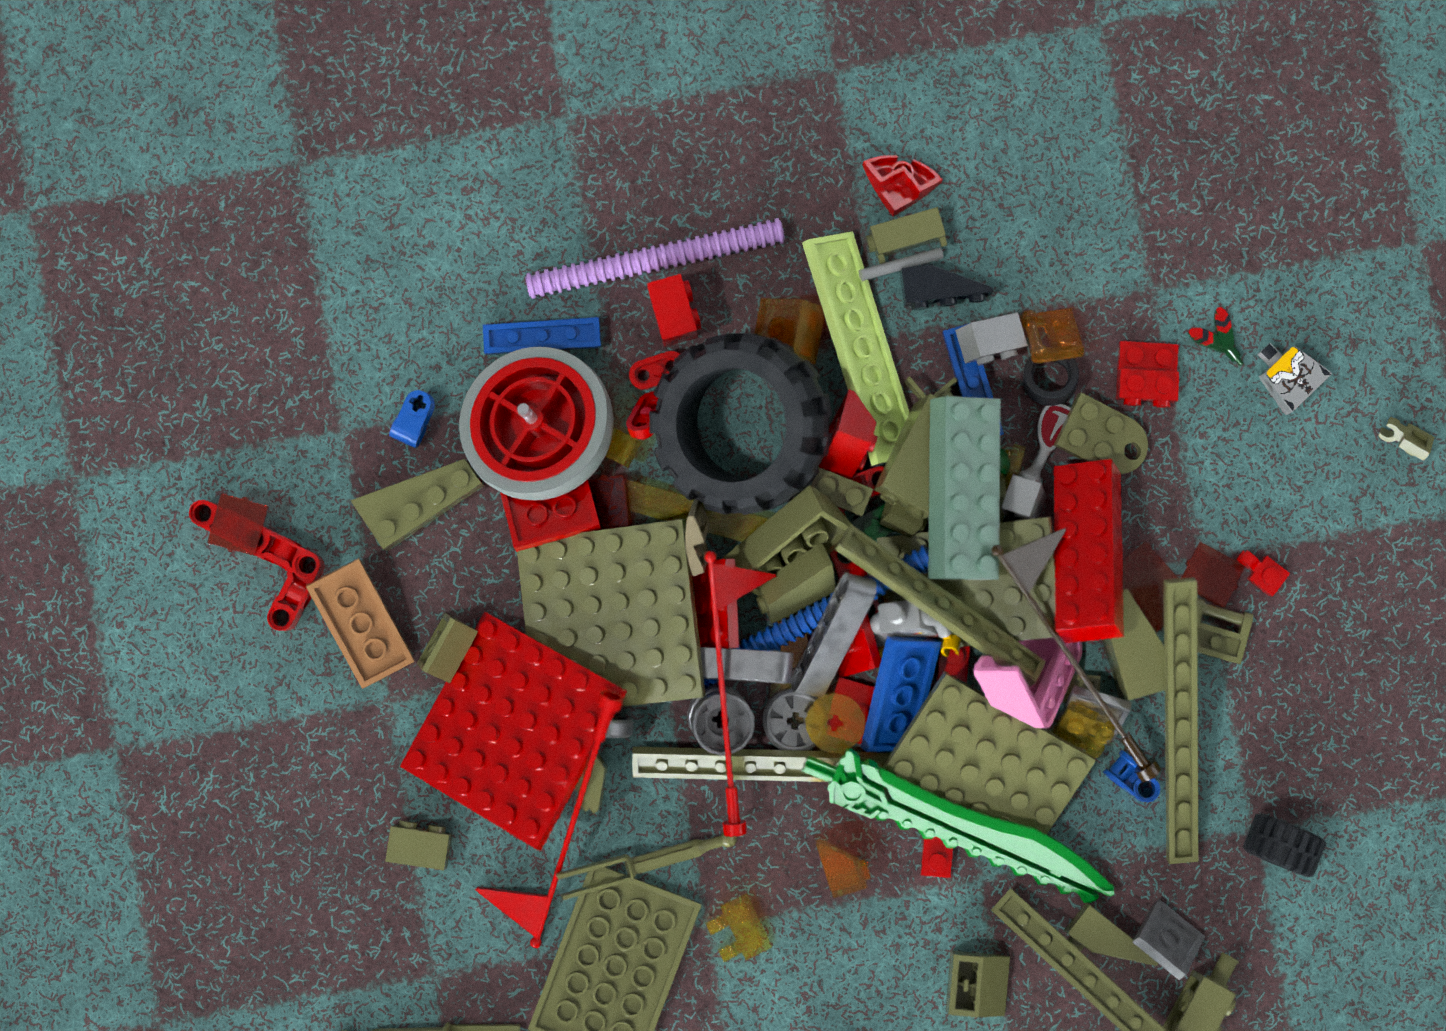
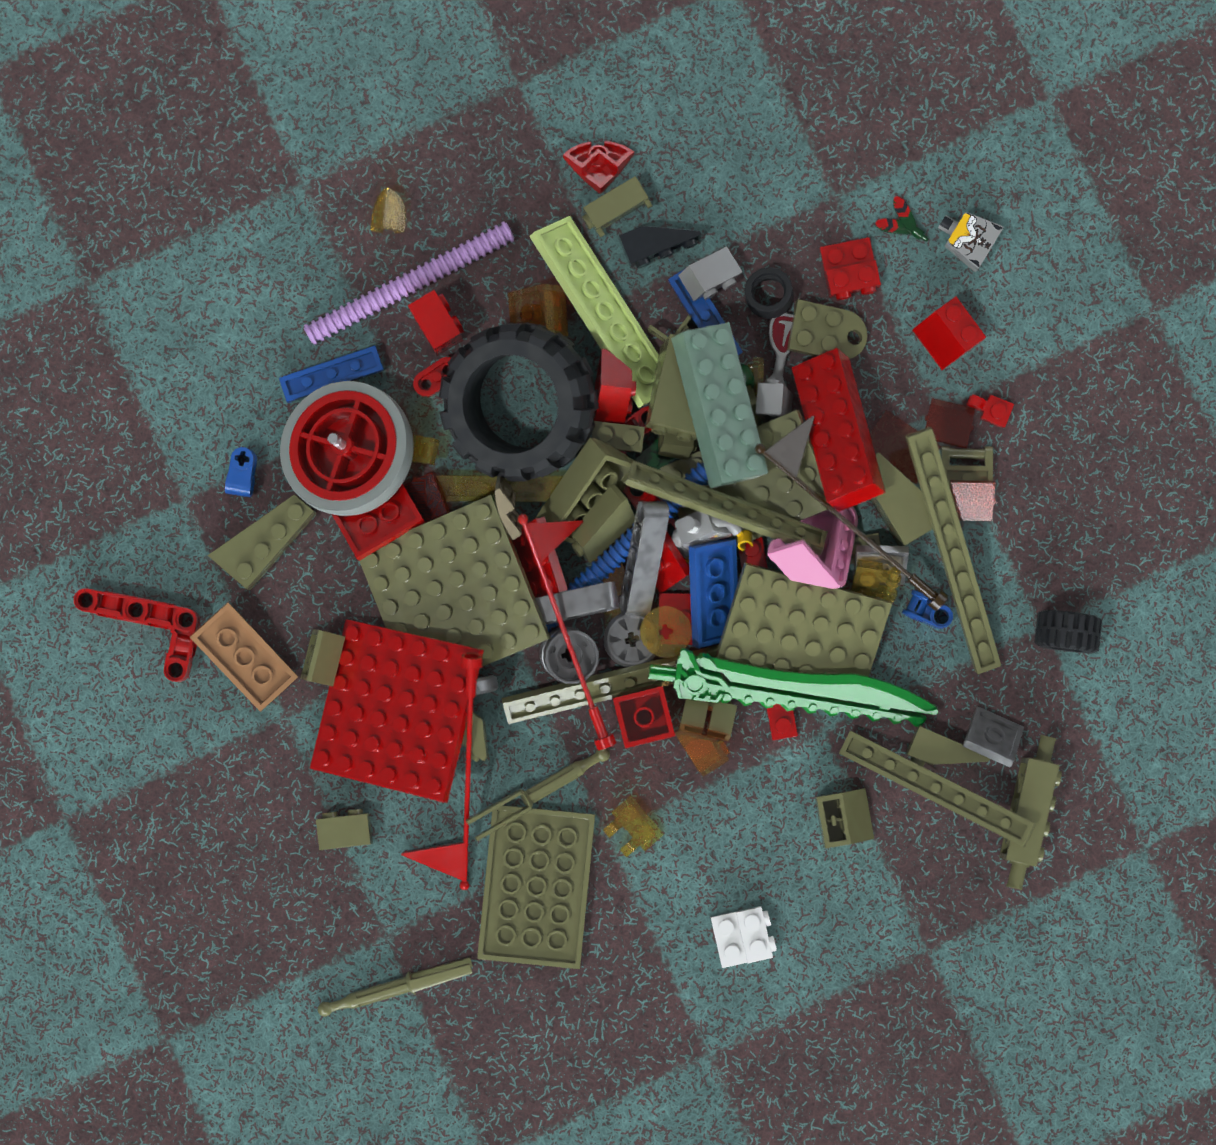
camera: 15 degrees left, 0 degrees up
clear red piece [207,493,269,556] -> none
red plate [626,391,658,440] -> none
light grey bar [859,247,943,281] -> none
clear orange plate [1020,308,1084,363] -> none
olive plate [1378,417,1435,461] -> none
none -> clear yellow brick [370,187,406,234]
none -> red brick [613,686,675,749]
none -> olive piece [679,699,737,741]
none -> red slope [912,296,986,371]
none -> clear red piece [950,480,996,521]

